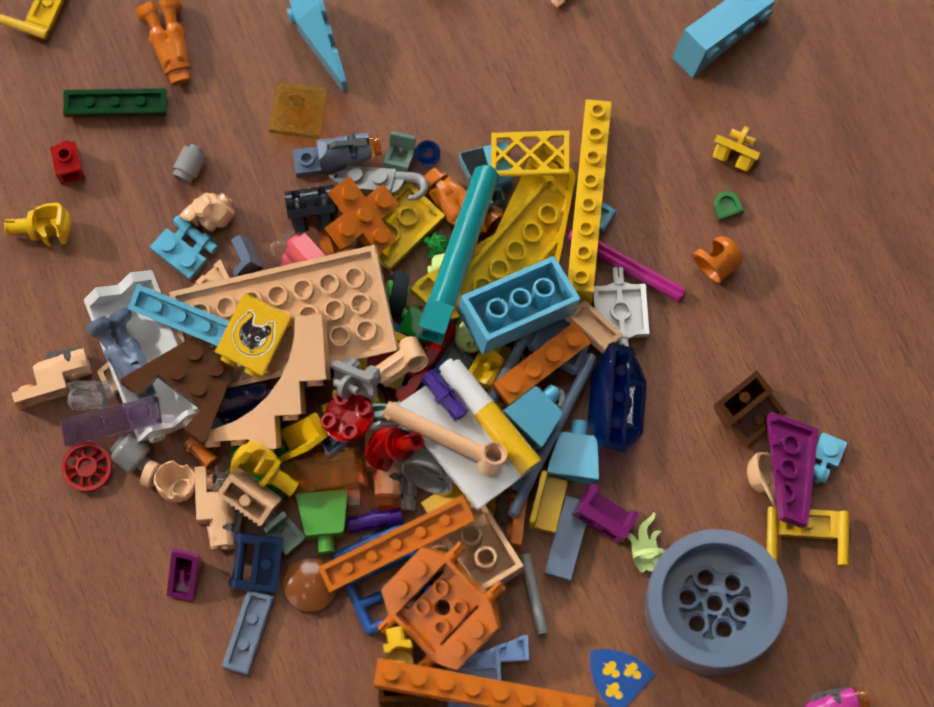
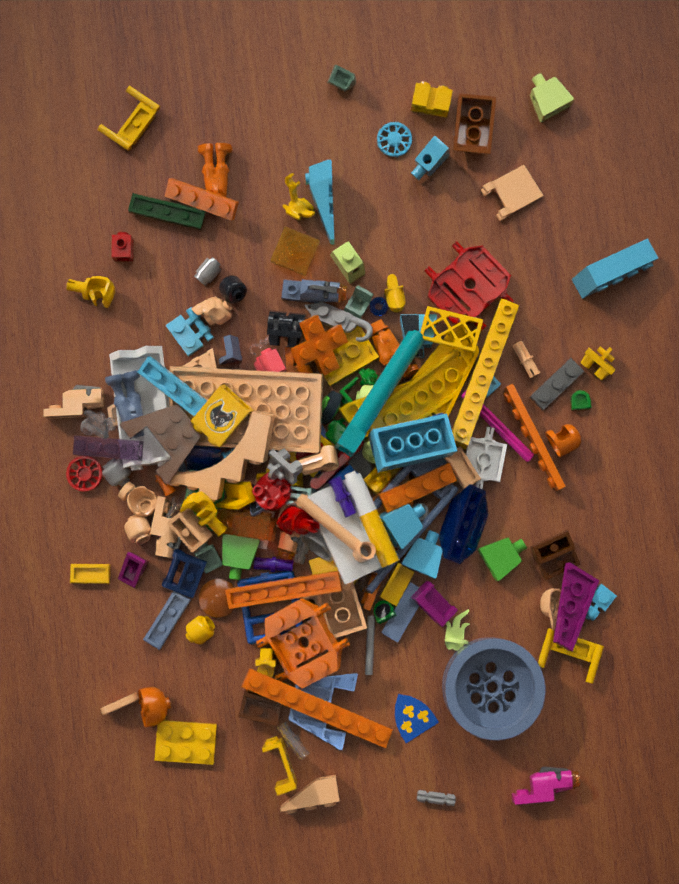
camera: 10 degrees right, 10 degrees up
none -> yellow tile [70,564,111,584]
none -> light nougat head [124,515,152,545]
none -> orange plate [164,178,239,221]
none -> yellow head [186,616,215,645]
none -> black head [219,275,247,304]
none -> yellow piece [283,173,315,220]
none -> yellowish green torso [330,241,365,284]
none -> green bracket [339,377,359,404]
none -> tile [374,600,397,624]
none -> yellow arm [384,274,406,312]
none -> red piece [424,241,514,331]
none -> bright green torso [477,538,527,581]
none -> orange plate [503,384,566,491]
none -> light nougat axle [513,341,541,378]
none -> dark grey plate [529,358,584,411]

